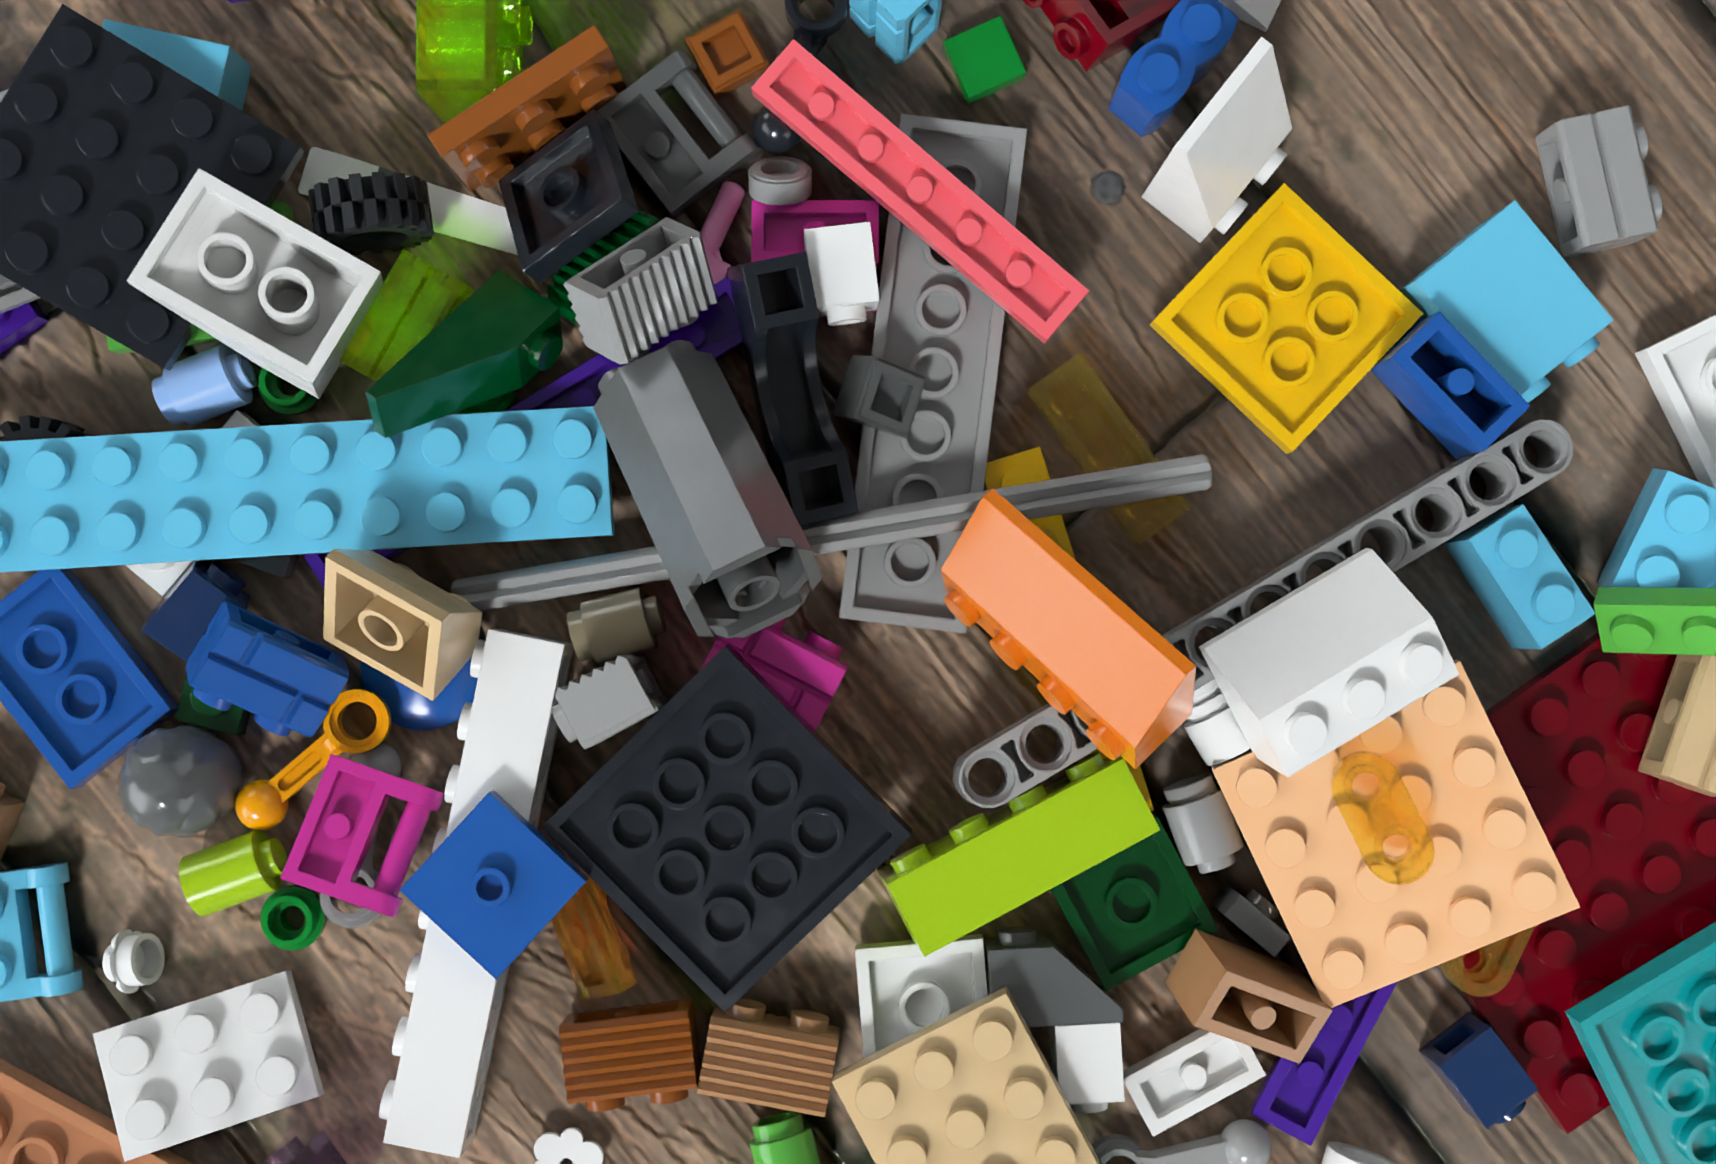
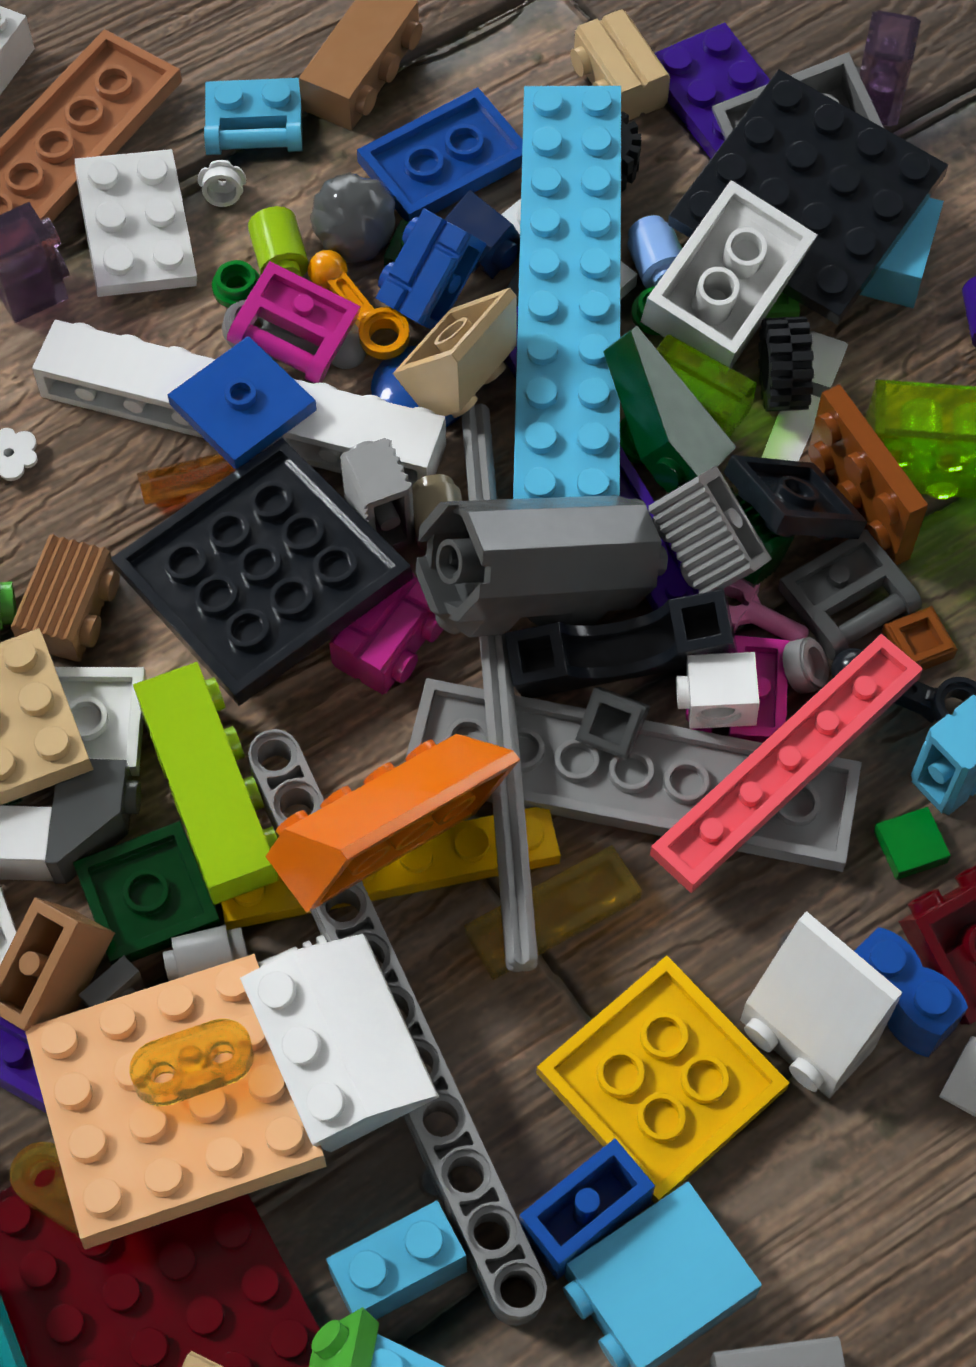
camera: 90 degrees right, 25 degrees down
dark orange brick [559,998,701,1112] -> none

